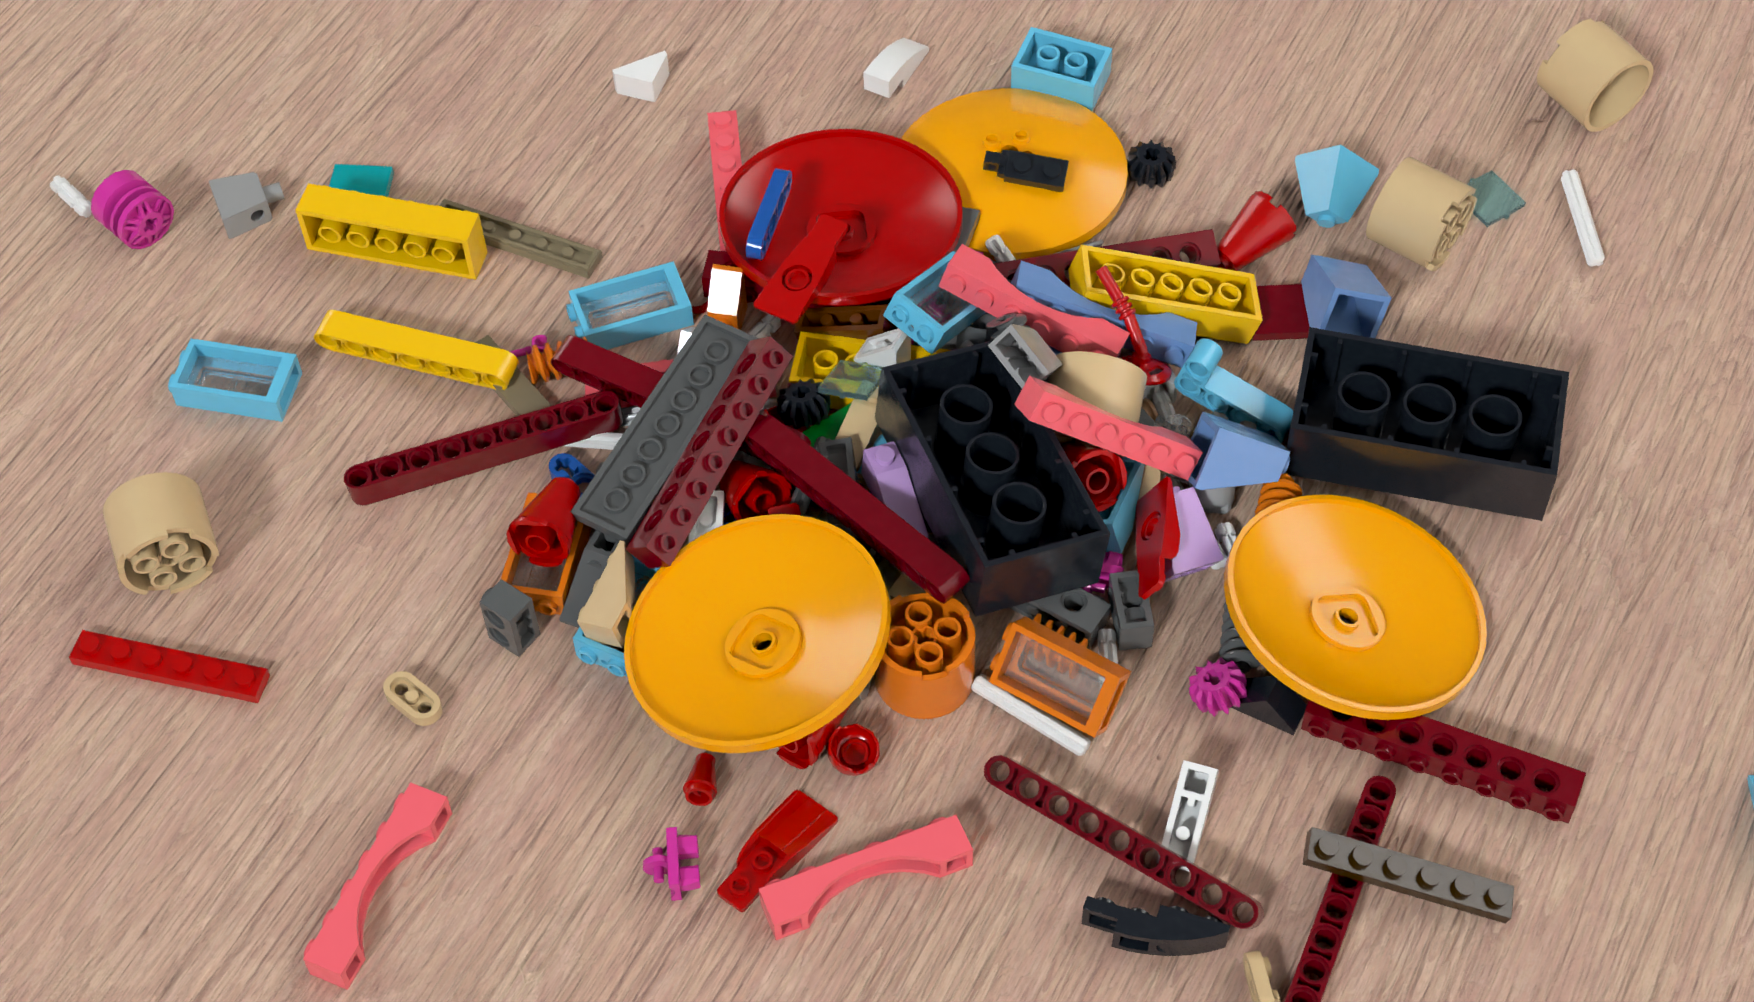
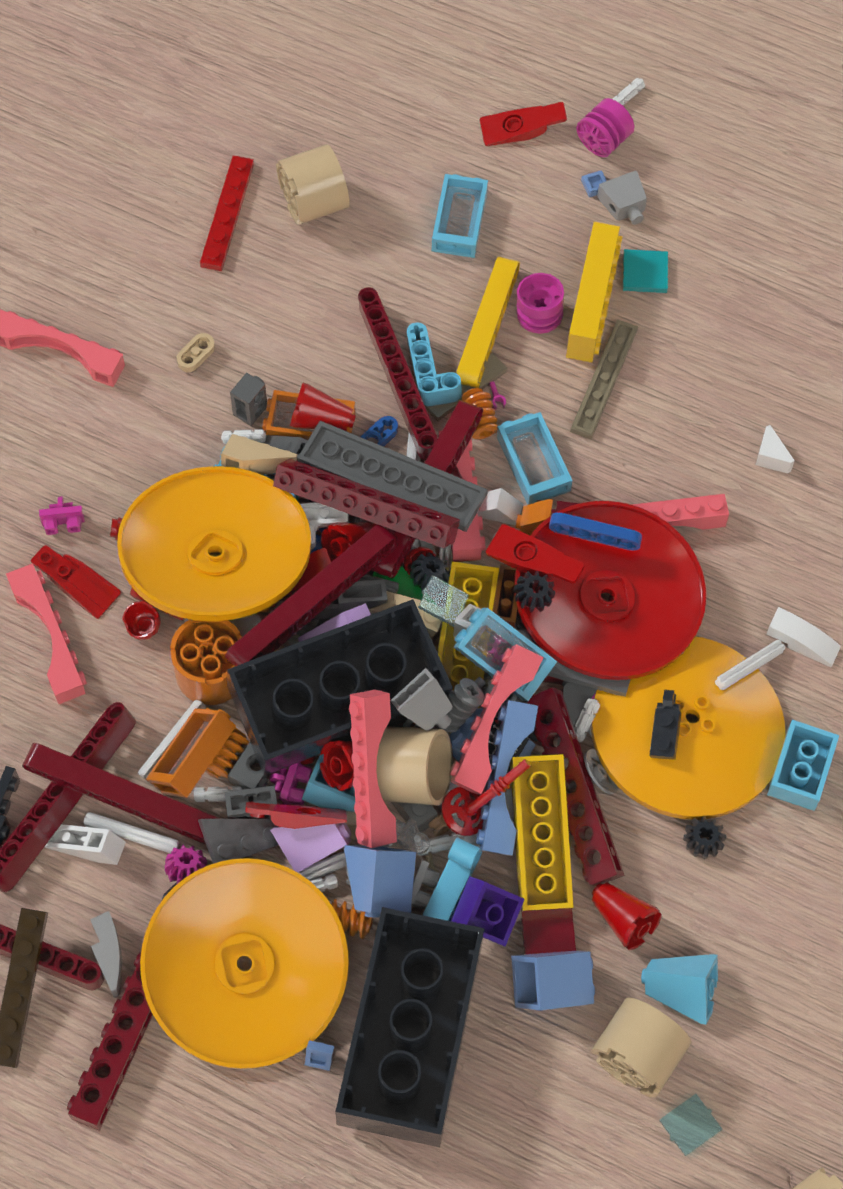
camera: 85 degrees right, 10 degrees up
none -> dark red beam [22,743,220,845]
none -> white axle [84,812,179,854]
none -> light grey slope [90,911,122,998]
none -> flat silver wing [198,819,279,864]
none -> white axle [221,429,266,444]
none -> medium blue plate [305,1040,334,1071]
none -> medium azure beam [407,322,462,406]
none -> dark purple brick [451,876,525,947]
none -> red piece [480,102,567,146]
none -> black gear [513,571,555,613]
none -> dark pink wheel [517,273,564,334]
none -> medium blue tile [581,170,607,198]
none -> white axle [715,640,785,690]

